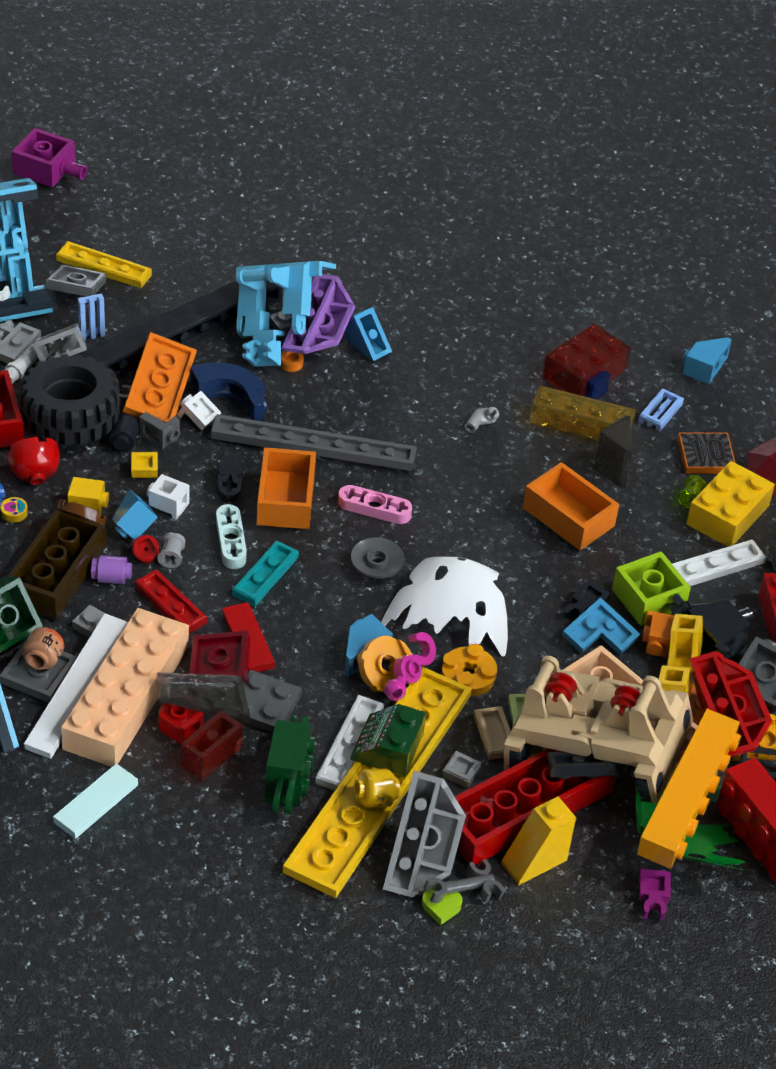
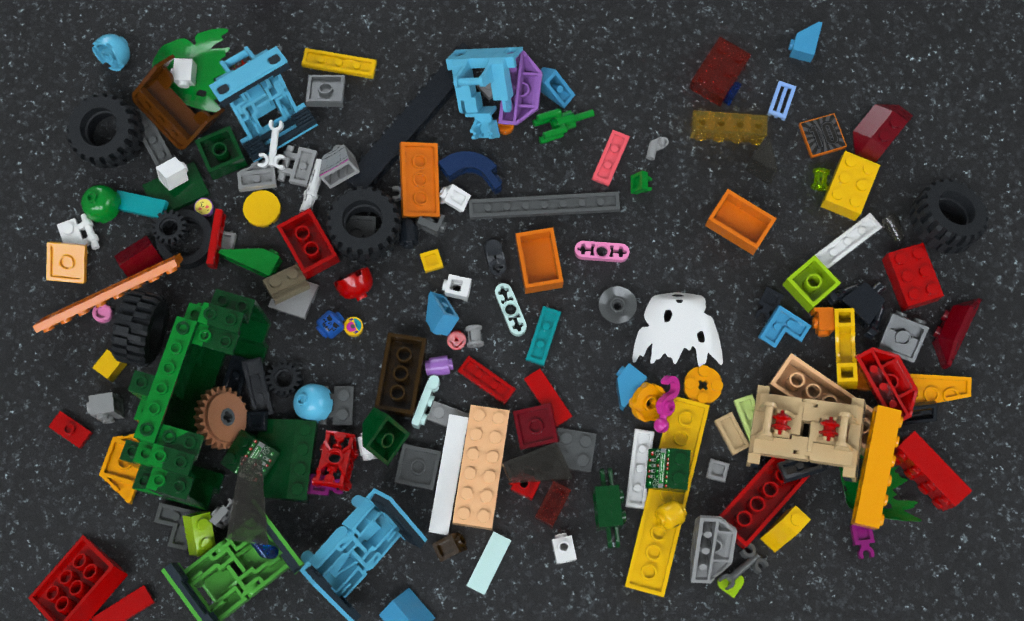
camera: 10 degrees left, 30 degrees up
nougat head [22,627,64,670] -> none
reddish brown tile [54,499,108,525] -> none
yellow brick [68,477,109,518] -> none
light blue tile [78,293,105,341] -> none
none -> light aqua hinge [411,375,440,429]
none -> dark brown bracket [432,532,467,562]
none -> green plant [532,108,595,144]
none -> white brick [552,533,577,565]
none -> coral tile [592,130,630,187]
none -> green tile [631,171,652,195]

